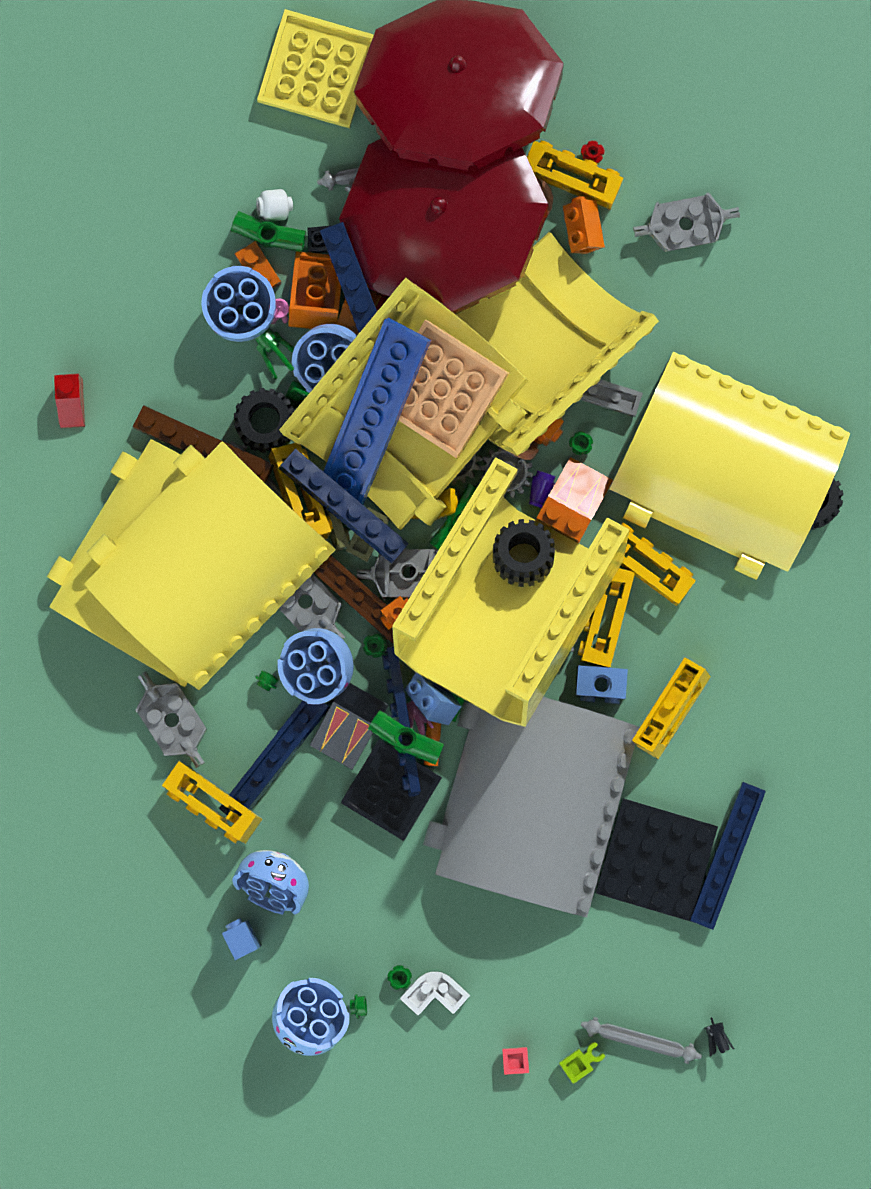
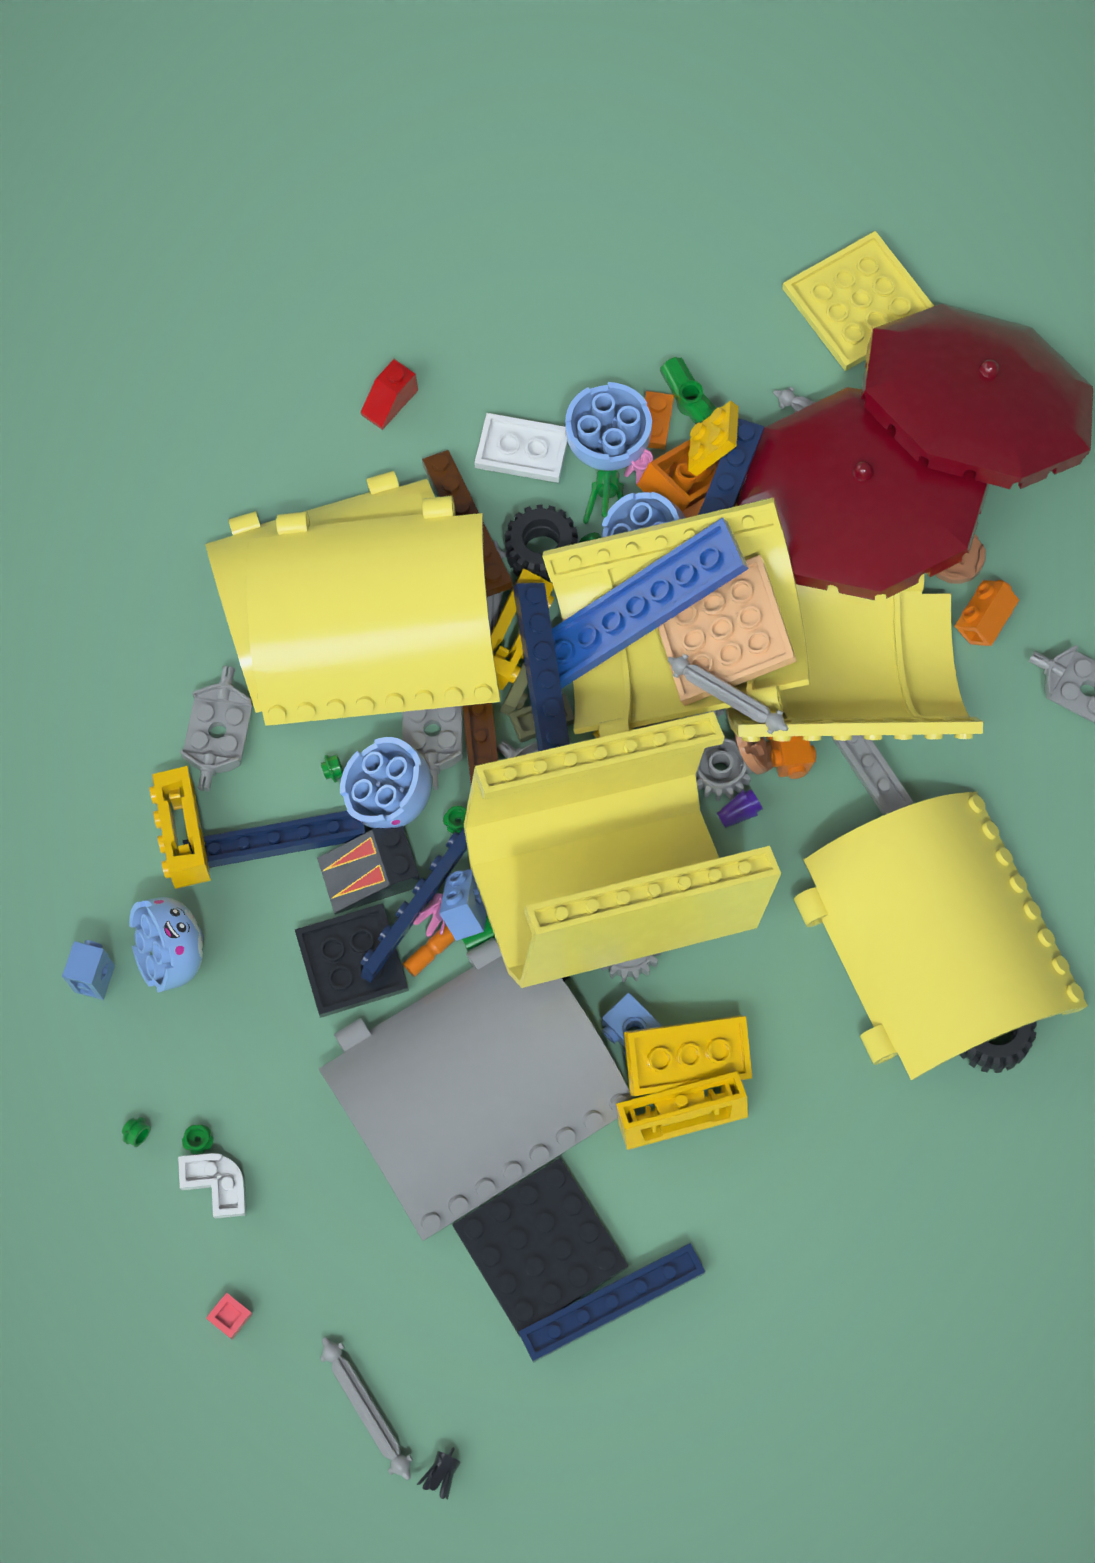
camera: 45 degrees right, 15 degrees down
white head [256,189,293,222] -> none
light blue cylinder [272,978,349,1056] -> none
green piece [368,711,444,765] -> none
black tyre [493,519,555,587] -> none
yellow brick [527,140,623,210] -> none
slope [536,457,613,543] -> none
lime plate [559,1042,605,1084] -> none
green plate [569,431,593,455] -> none
yellow brick [577,568,635,668] -> none
red plate [581,140,605,163] -> none
yellow brick [621,523,696,606] -> none
none -> white plate [475,413,568,483]
none -> yellow plate [624,1015,752,1096]
none -> light grey wheel [668,654,789,734]
none -> yellow plate [688,400,739,476]

